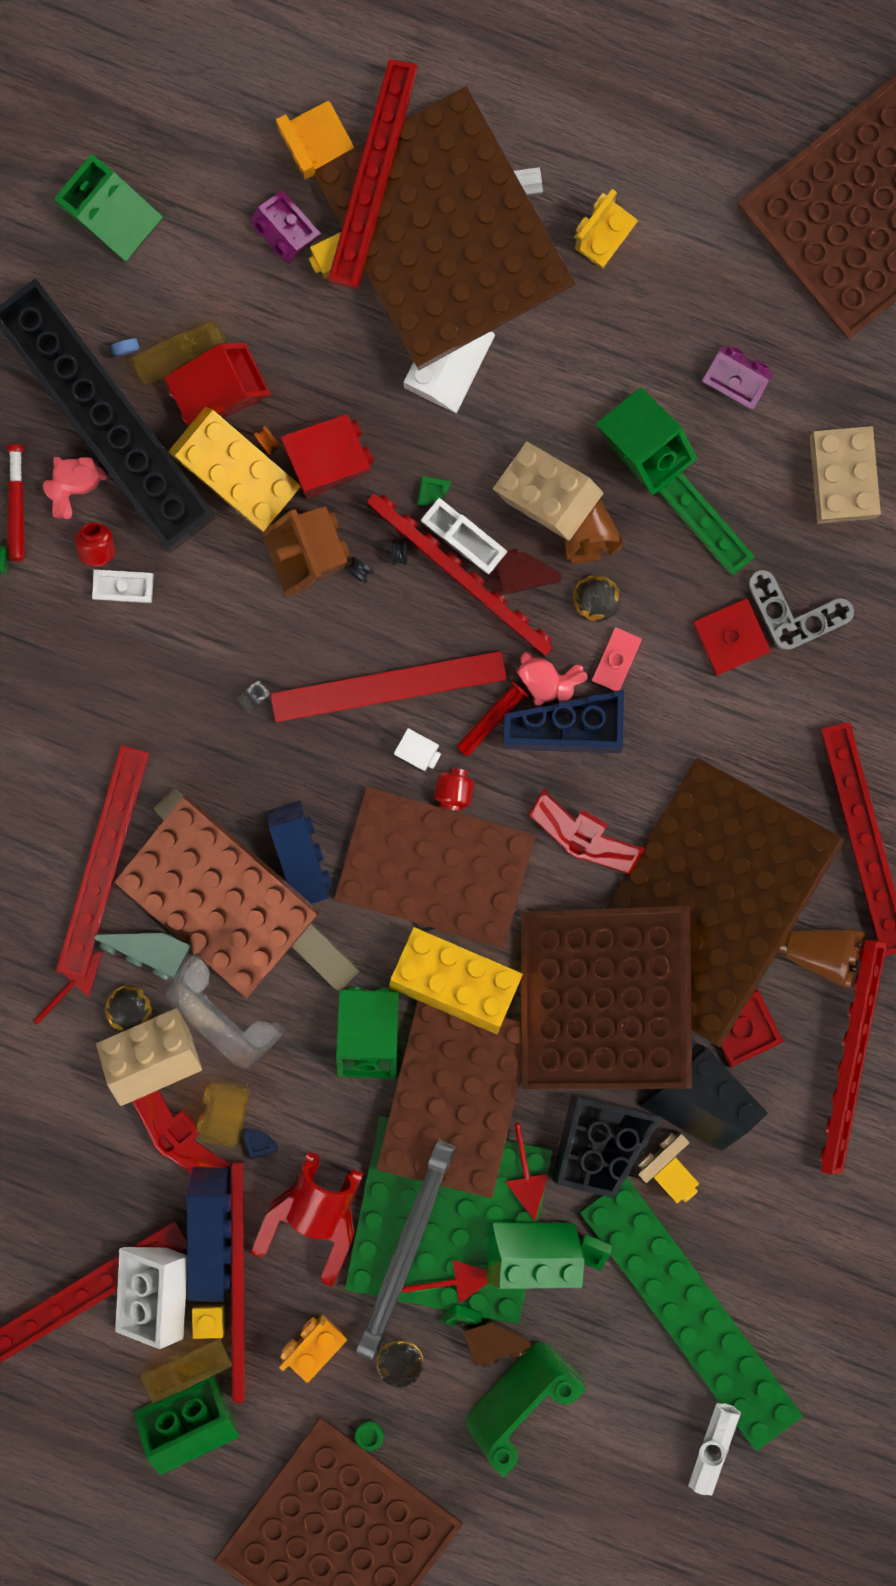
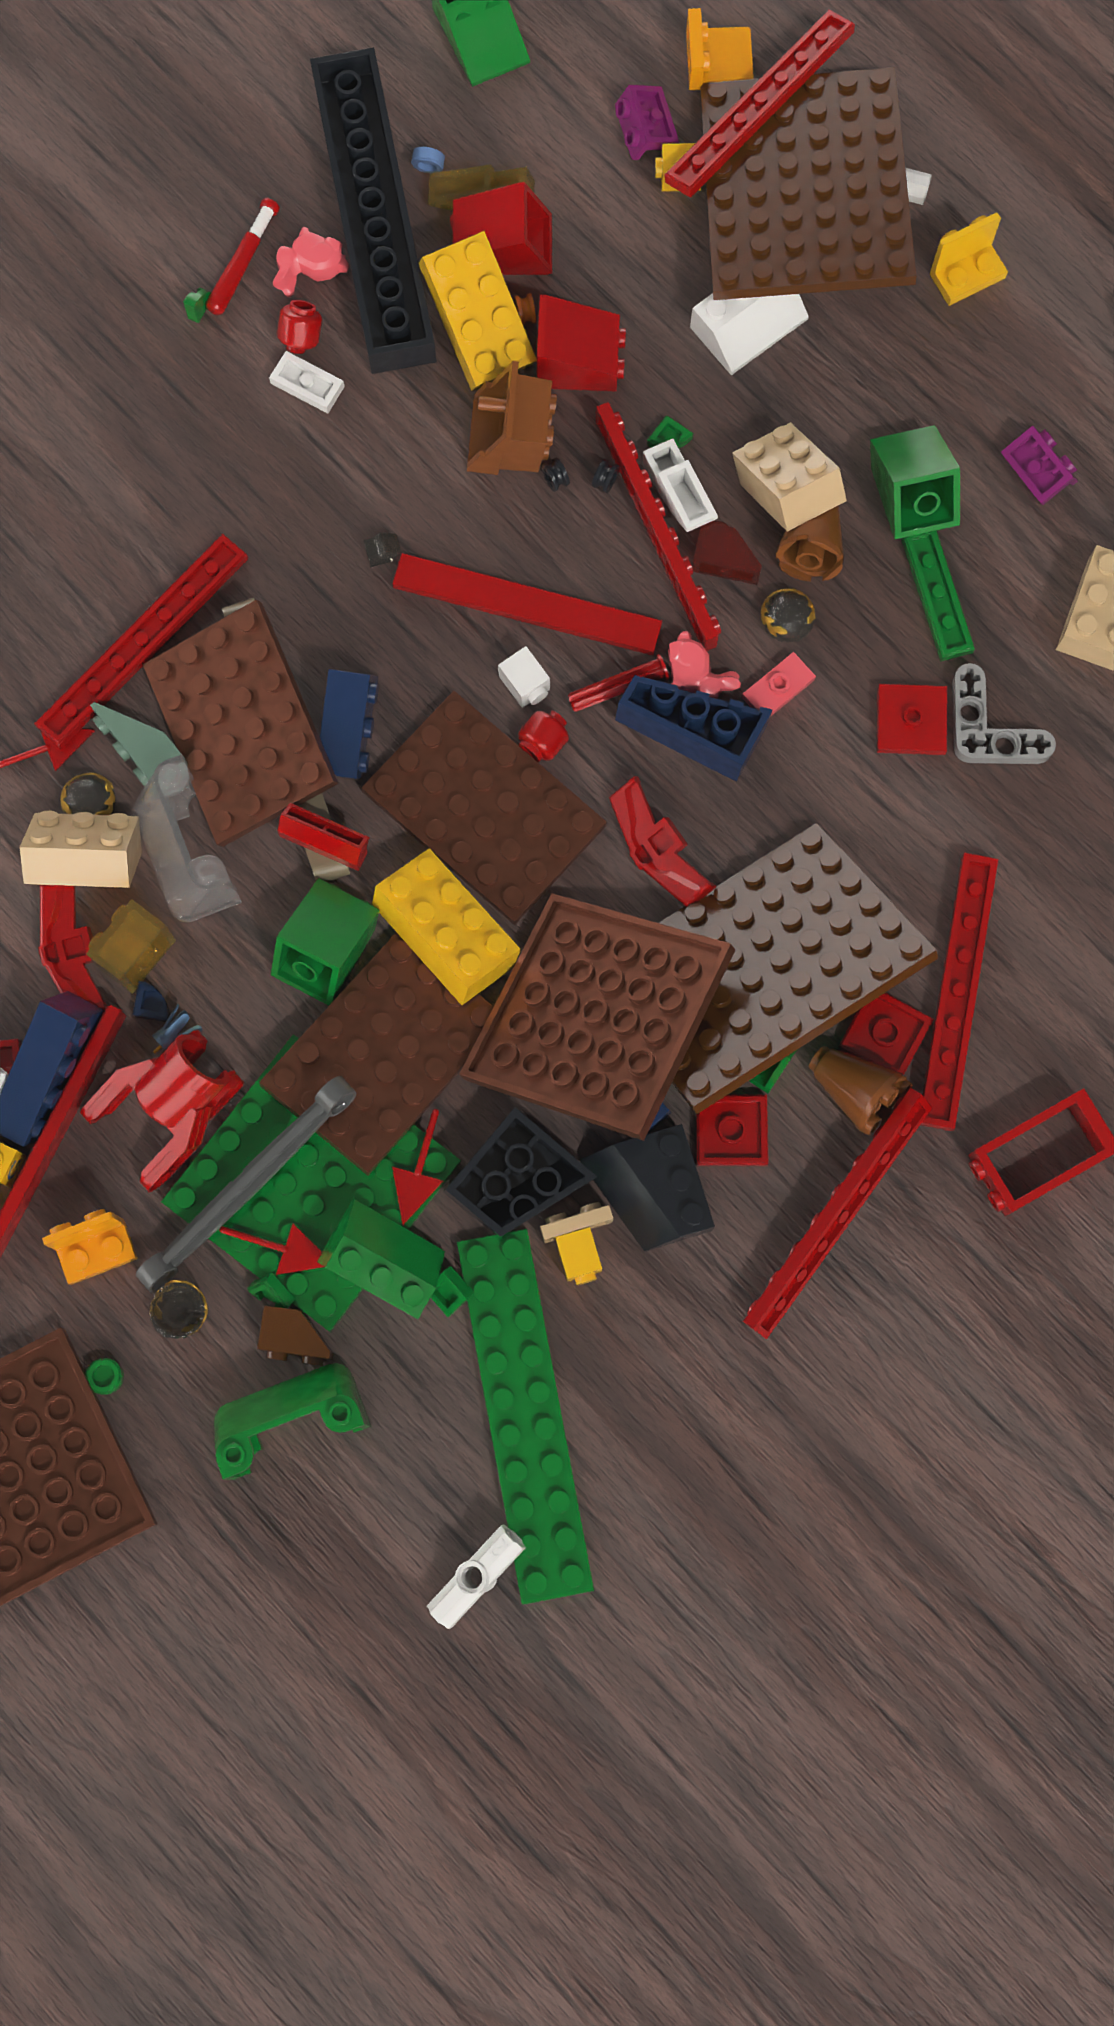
camera: 25 degrees right, 10 degrees down
none -> flat silver piece [152,1003,203,1054]
none -> red piece [277,803,370,871]
none -> red tile [838,993,934,1075]

